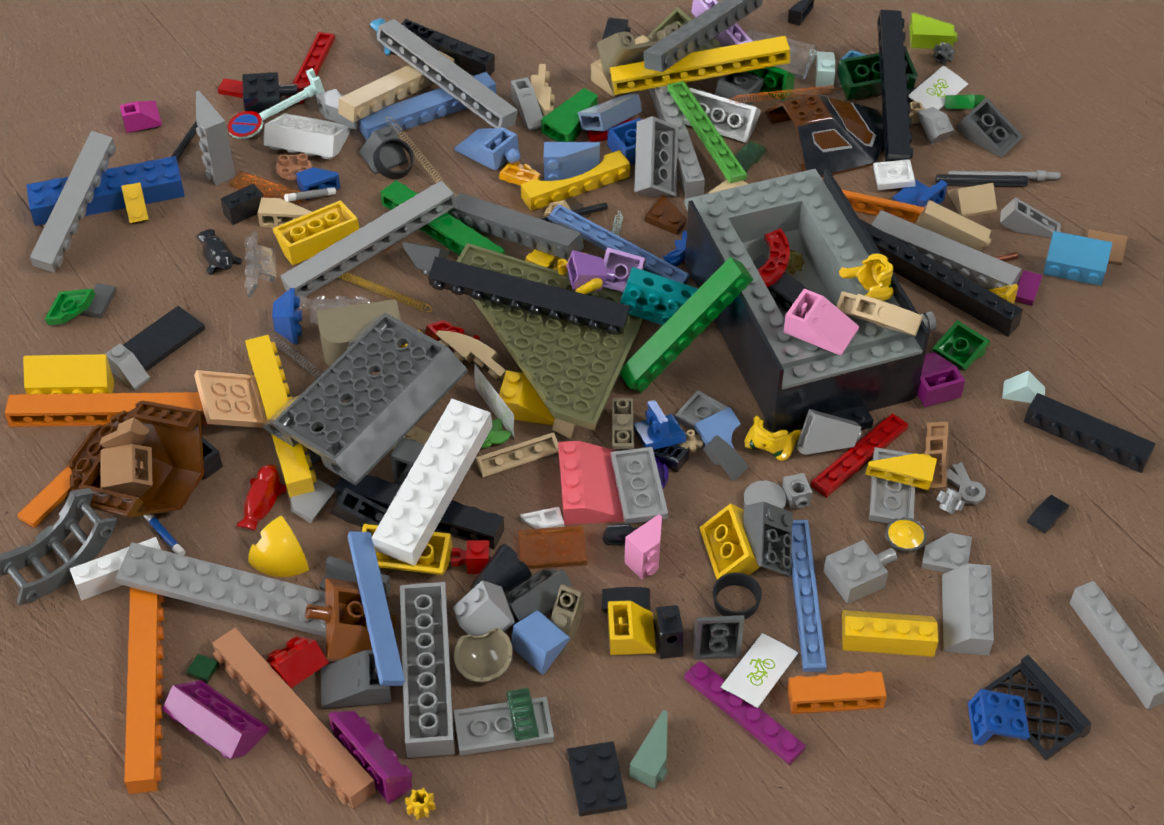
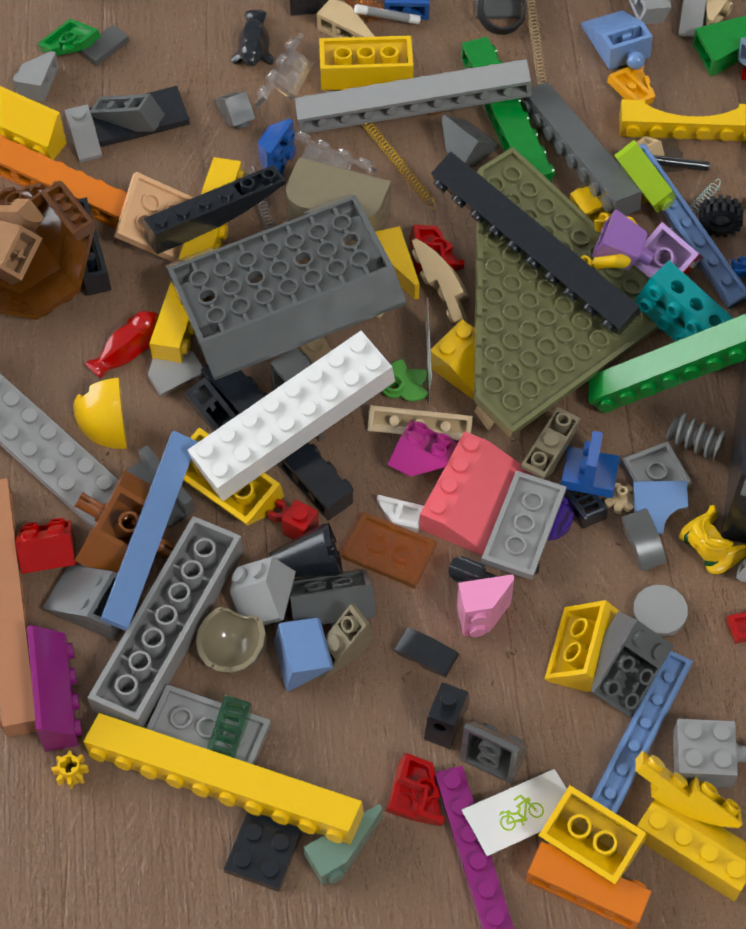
camera: 30 degrees right, 10 degrees up
blue bar [143,514,186,556] -> none
medium blue slope [544,142,600,181] -> none
yellow slope [608,601,656,655] -> none
black tyre [712,573,762,619] -> none
light grey brick [782,473,812,510] -> none
none -> light grey slope [13,51,59,102]
none -> yellow brick [84,713,364,845]
none -> dark grey slope [90,94,165,132]
none -> black slope [143,165,286,255]
none -> dark grey slope [214,91,255,129]
none -> red slope [385,753,445,826]
none -> dark pink slope [387,420,457,476]
none -> yellow slope [539,785,647,885]
none -> lime slope [614,140,677,213]
none -> yellow slope [636,751,743,828]
none -> light grey piece [666,413,725,462]
none -> black tyre [699,195,744,237]

